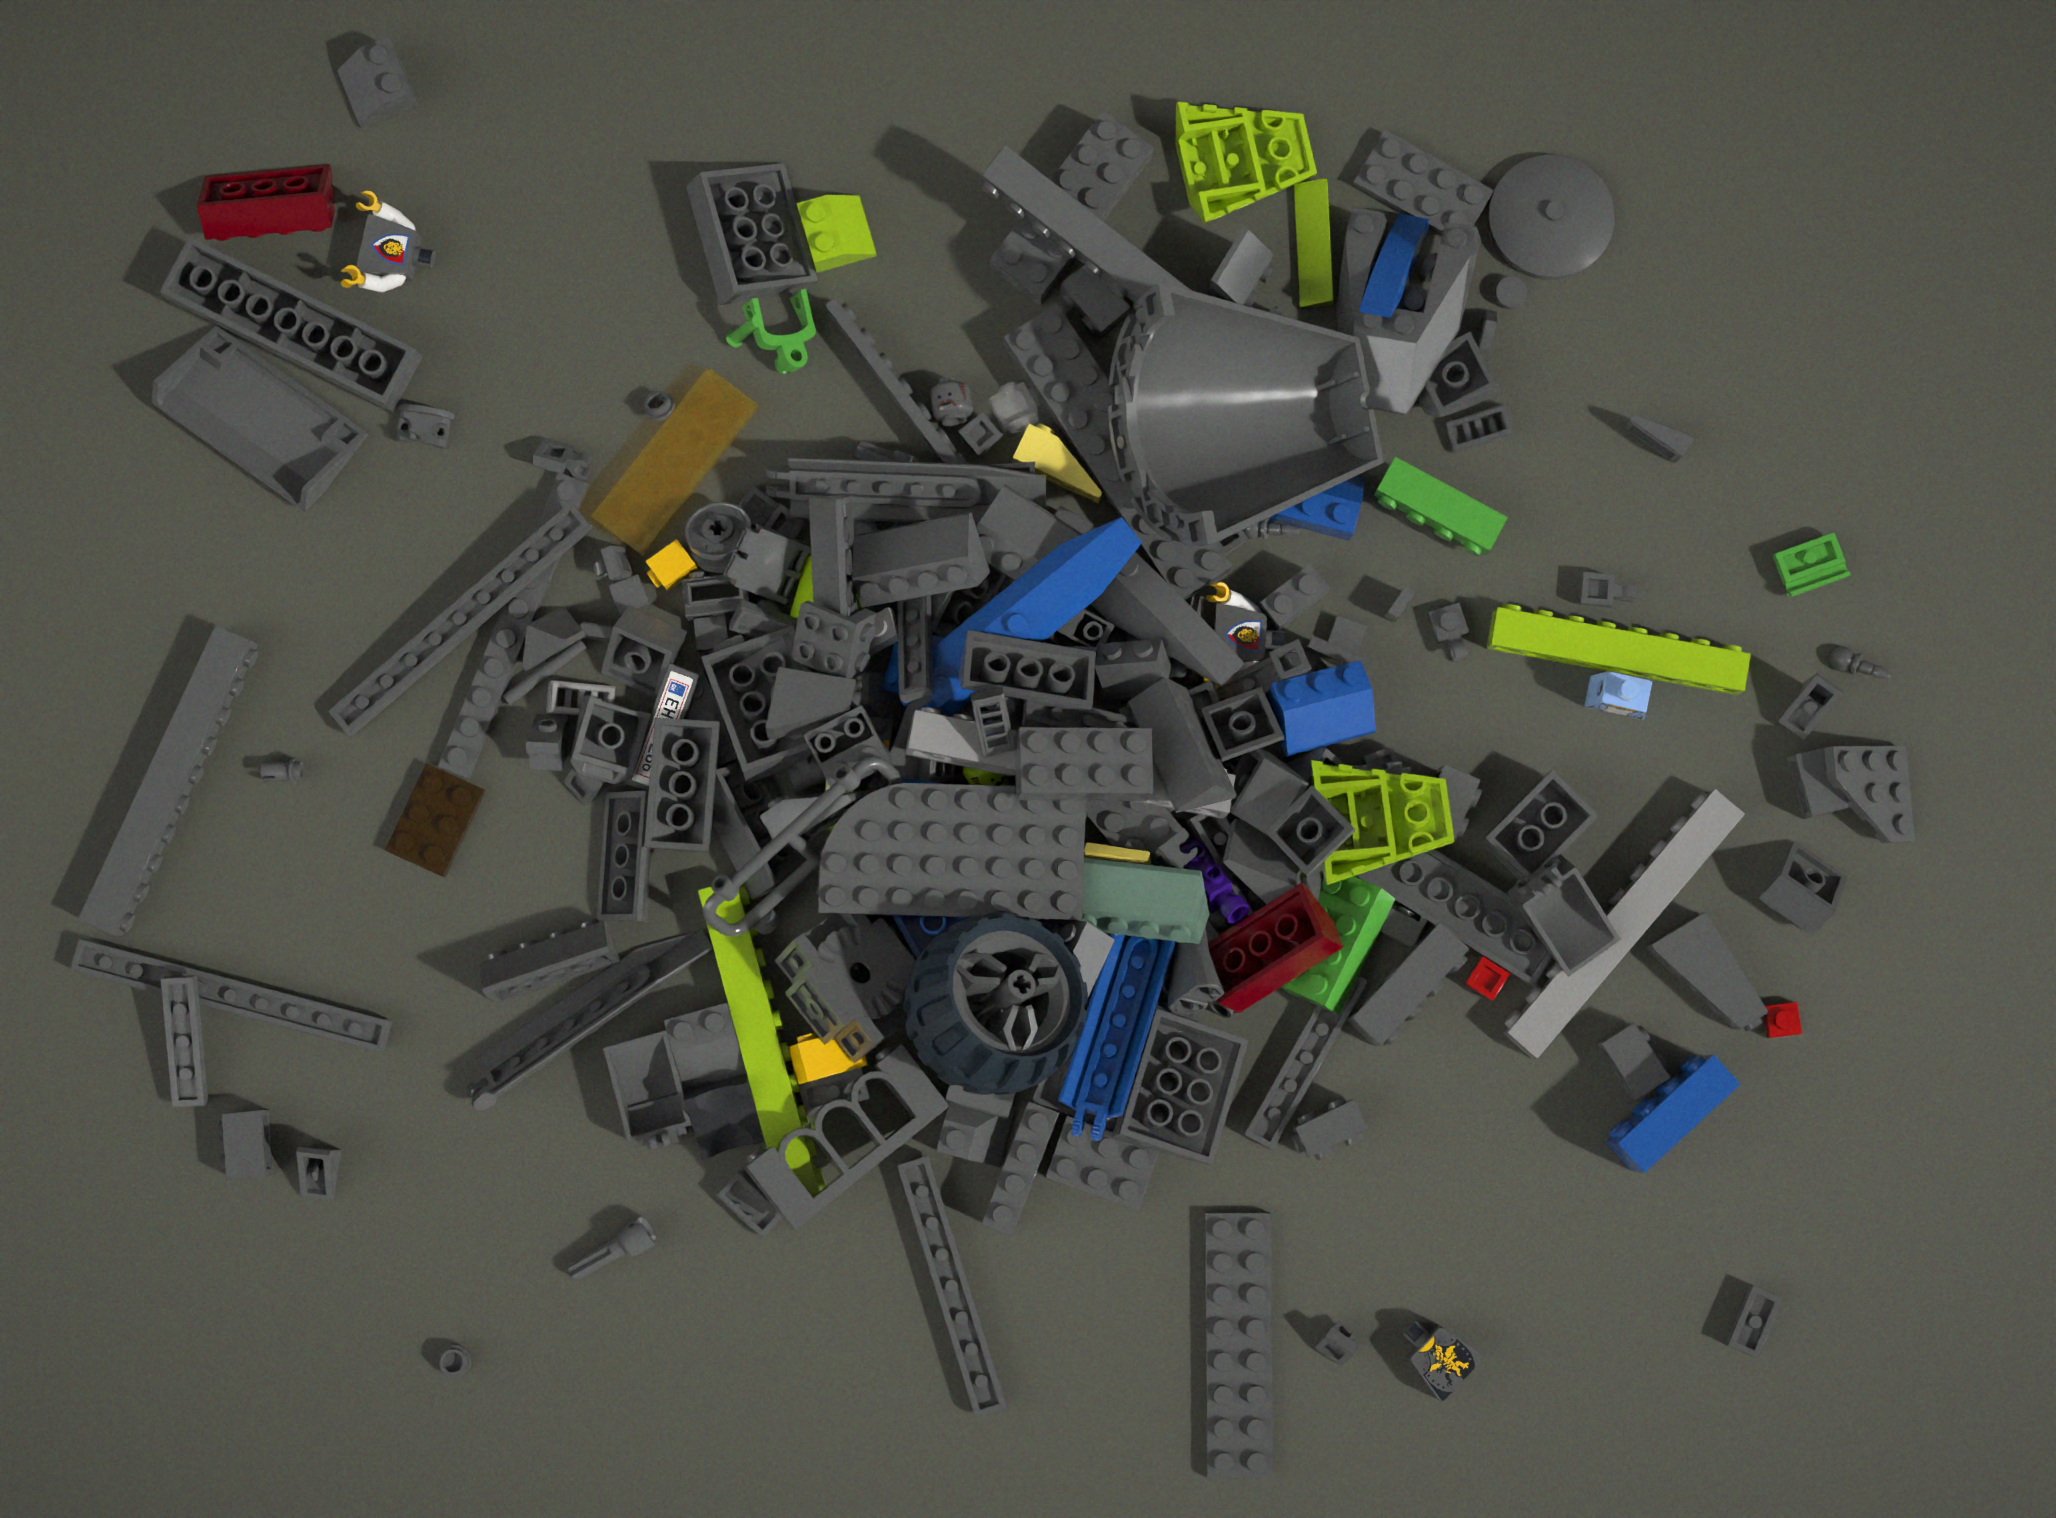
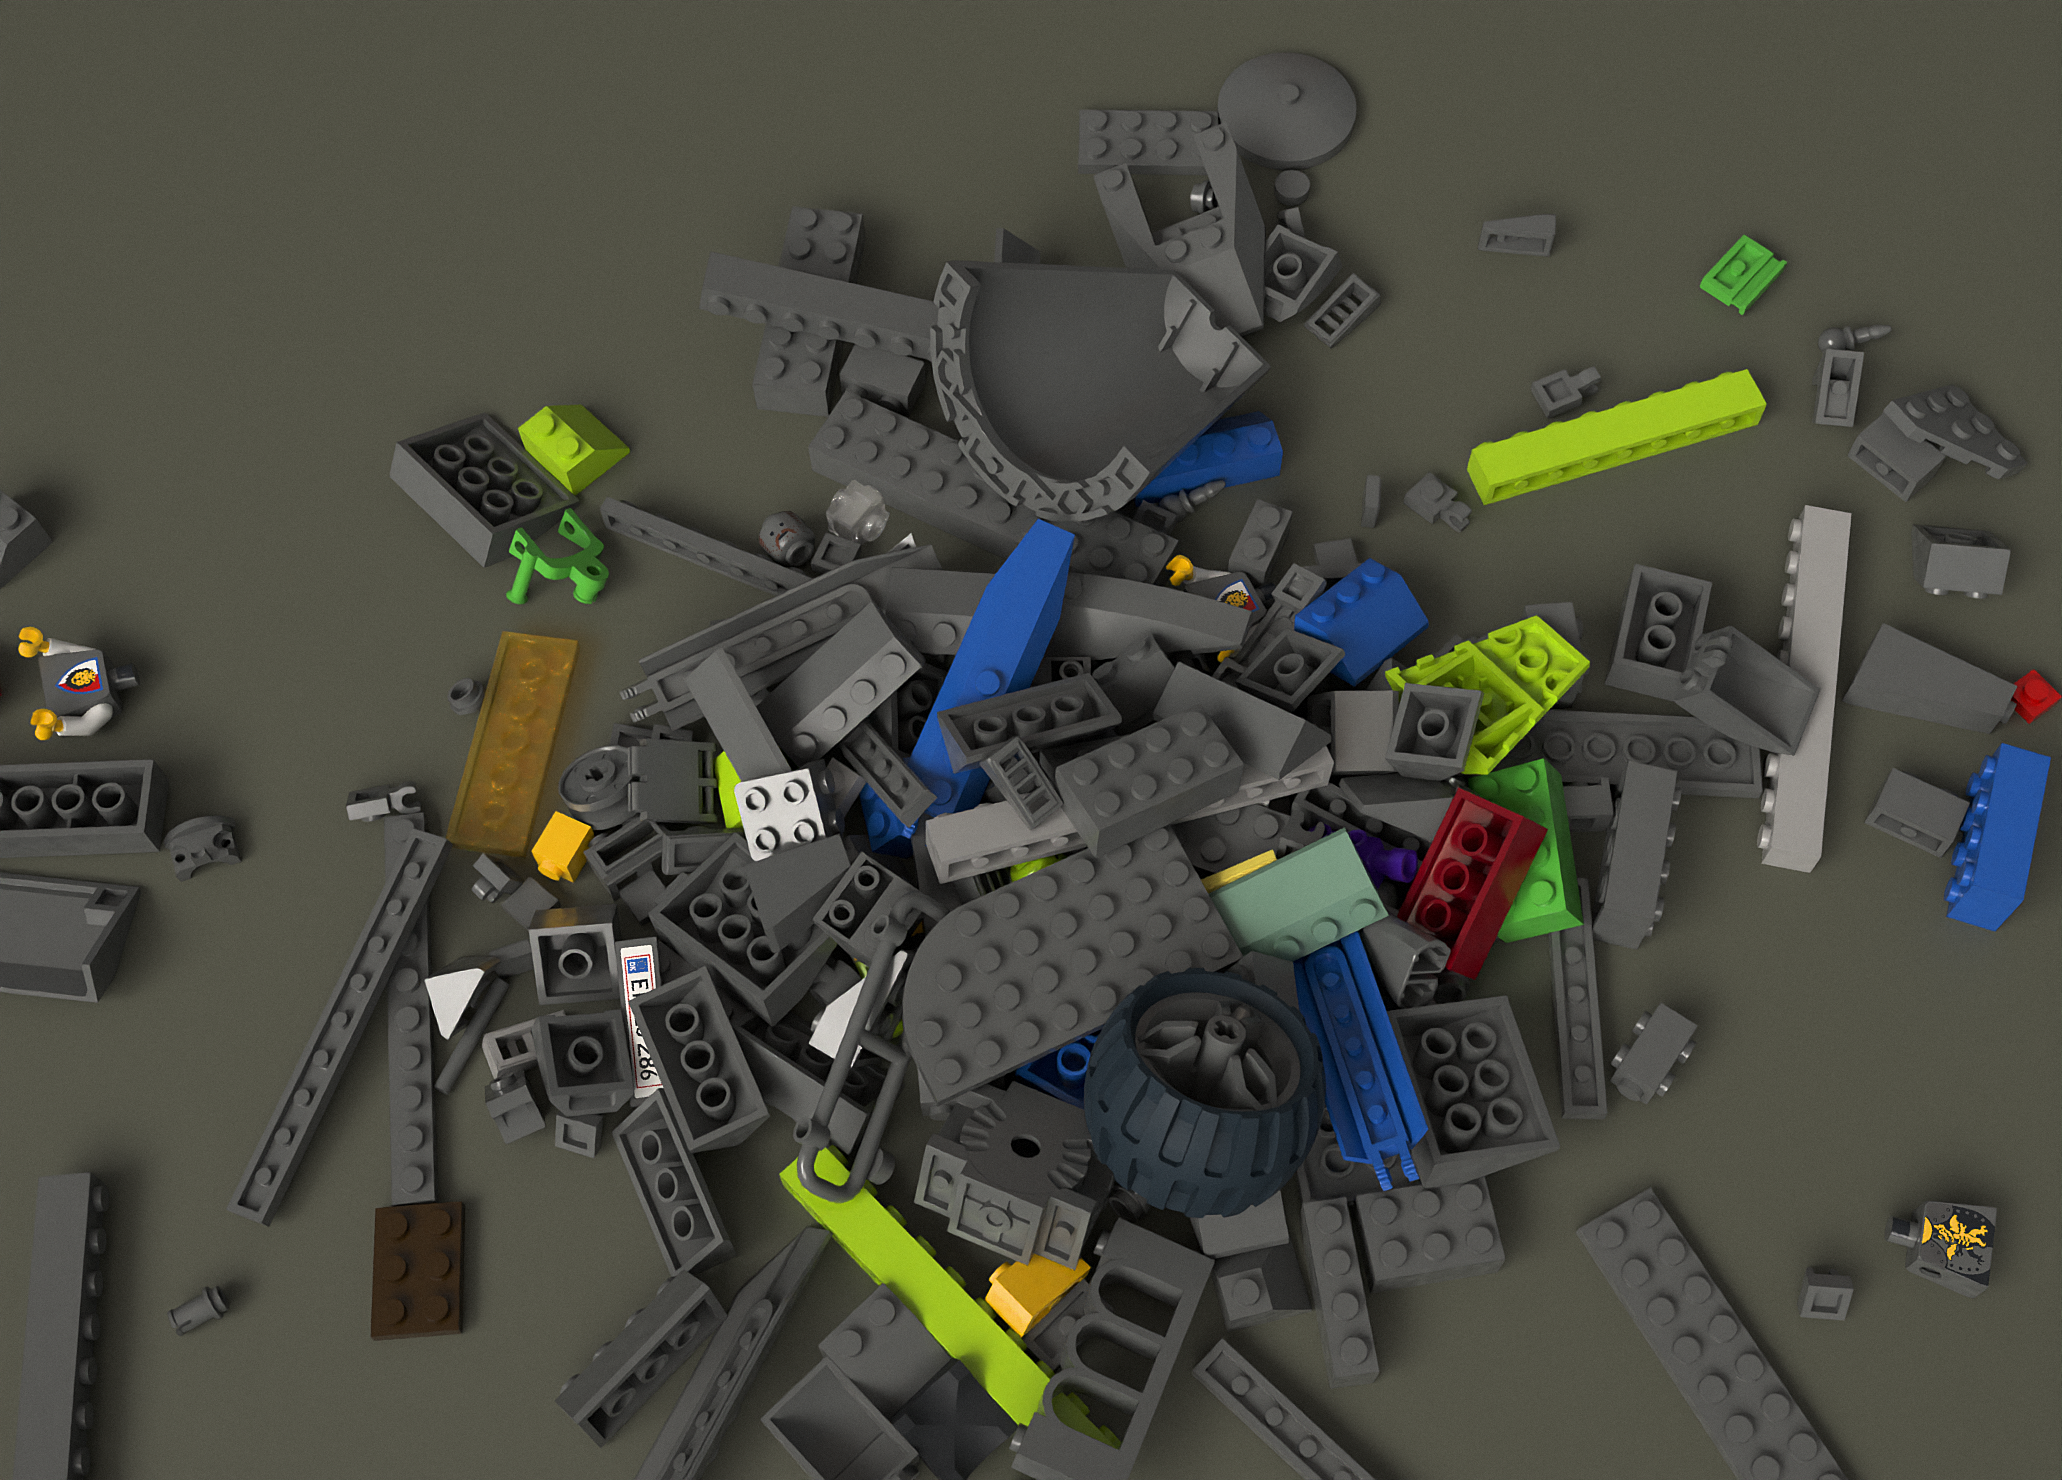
camera: 25 degrees left, 20 degrees down
light yellow slope [1013,424,1102,504] -> none
lime wedge [1175,102,1317,224] -> none
lime slope [1294,179,1333,308] -> none
blue slope [1360,214,1430,318] -> none
bright green brick [1373,457,1508,556] -> none
red plate [1464,956,1510,1001] -> none
light blue torso [1584,671,1652,720] -> none

